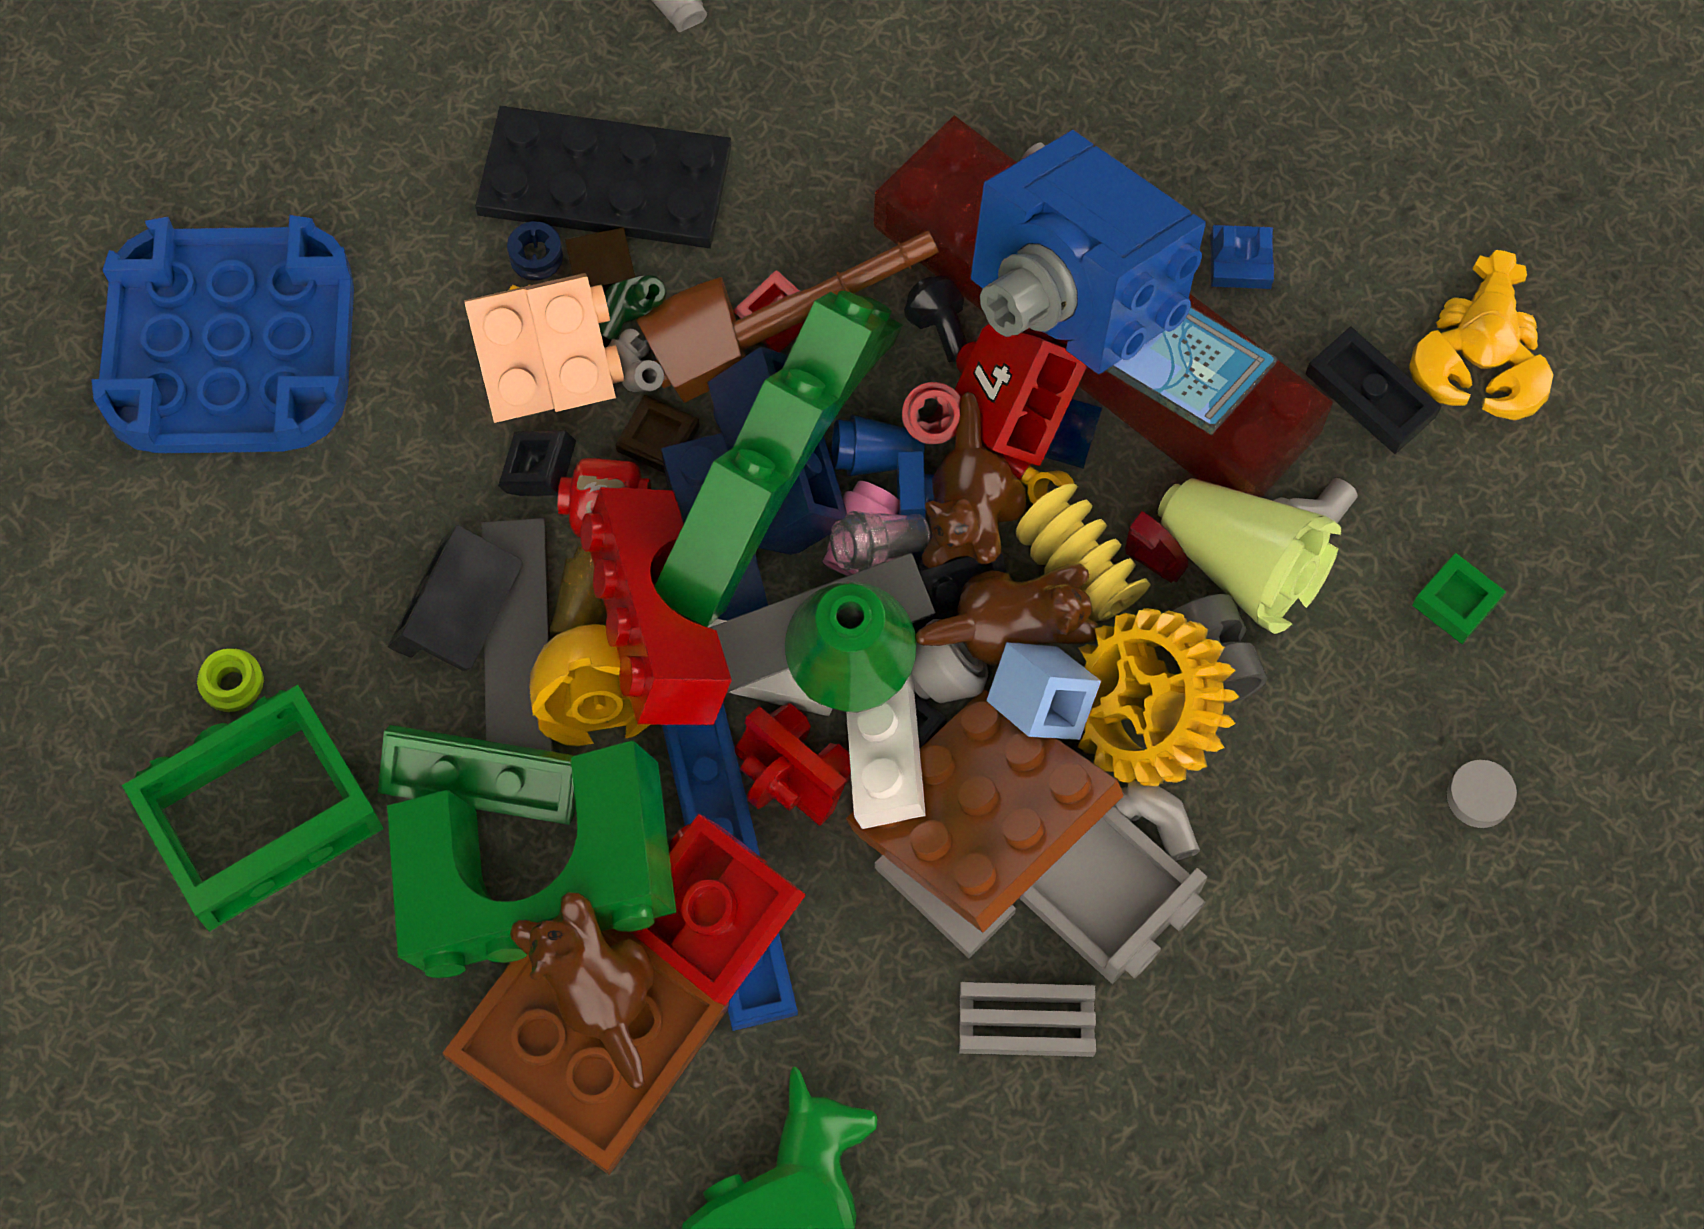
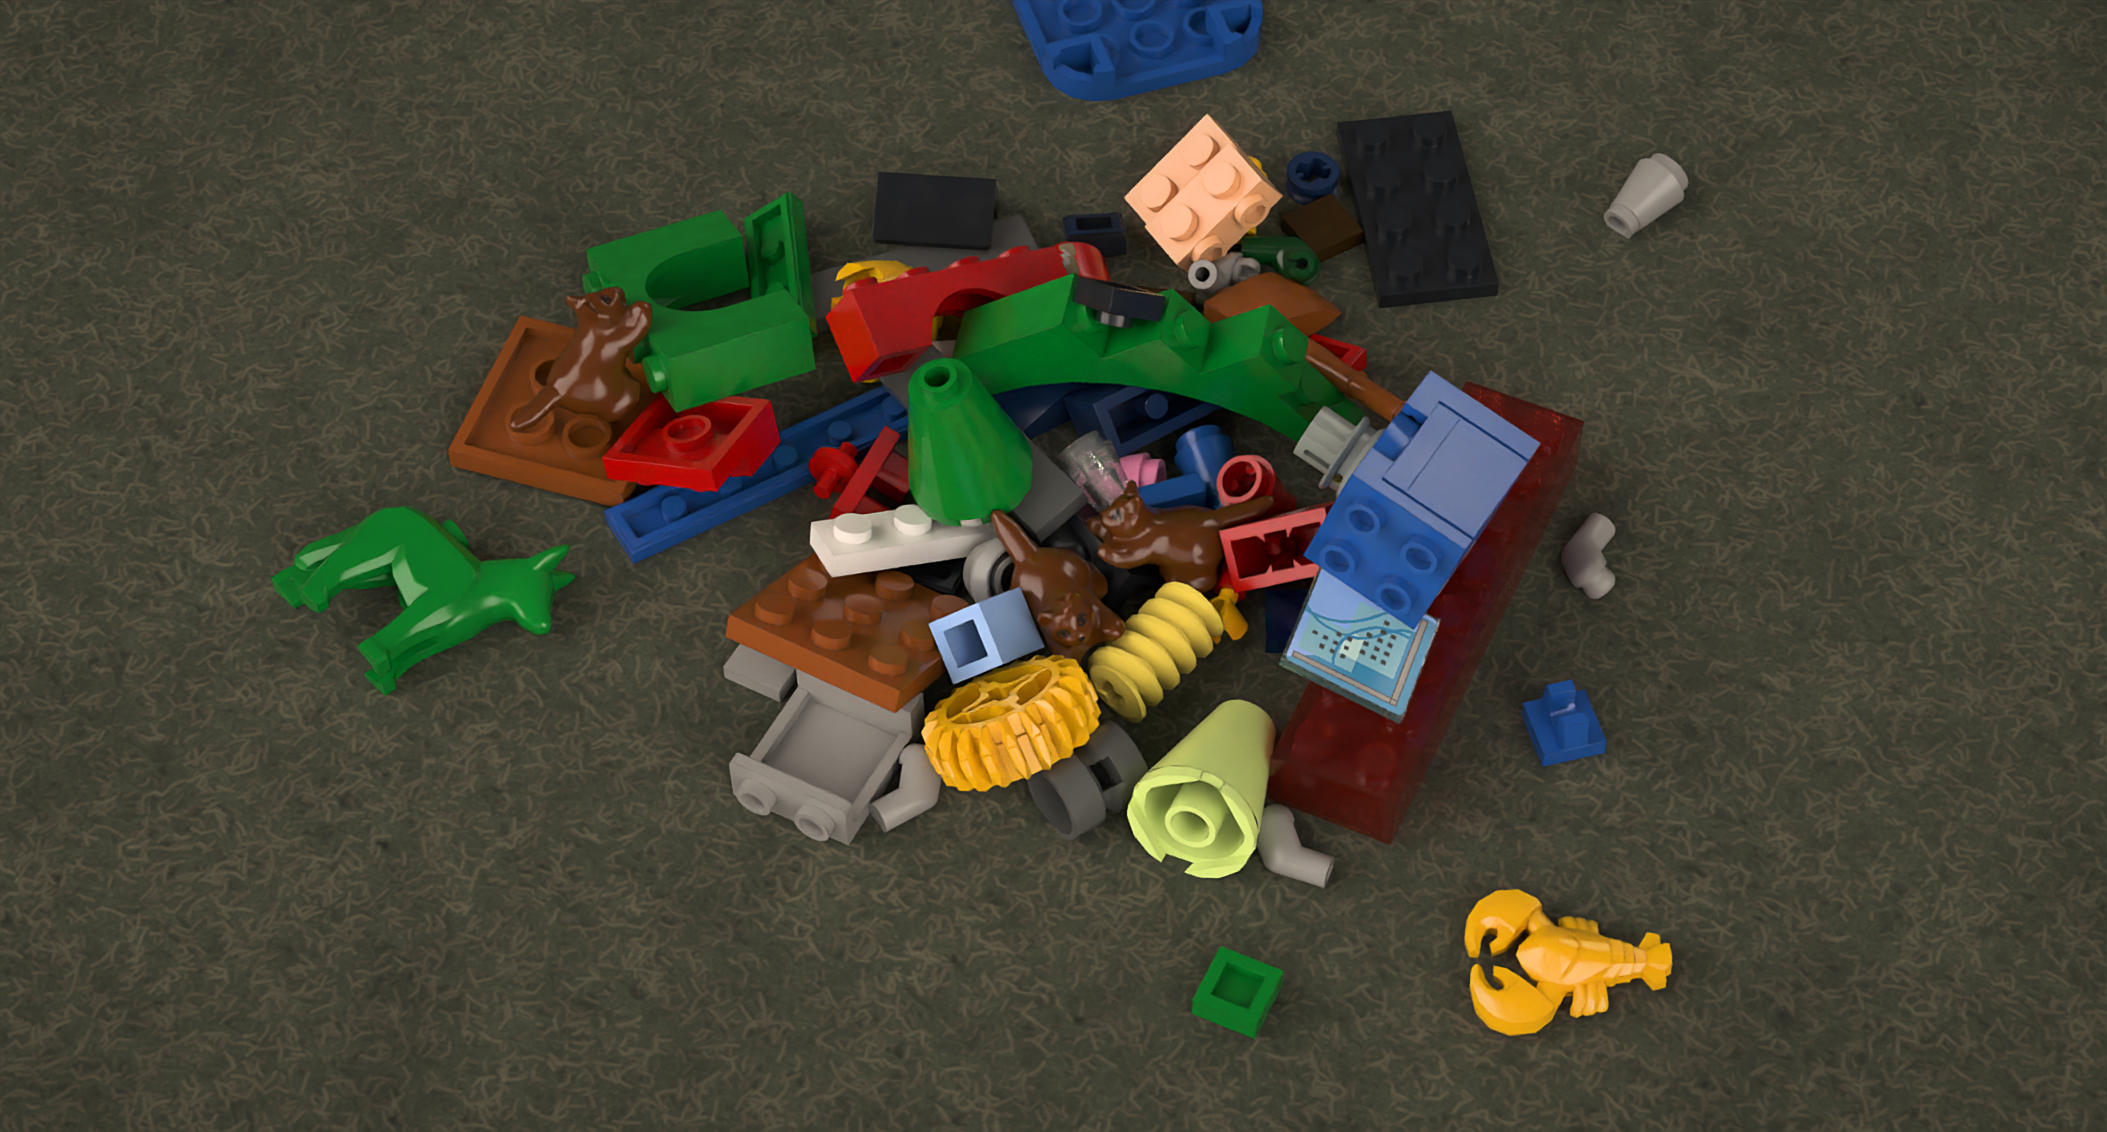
camera: 75 degrees right, 15 degrees down
green window [122,685,384,932] -> none
lime plate [197,649,264,712] -> none
light grey tile [959,982,1096,1057] -> none
dark red tile [1125,511,1189,583] -> none
black plate [1305,326,1442,454] -> none
light grey tile [1447,760,1517,828] -> none
none -> black plate [1073,277,1165,329]

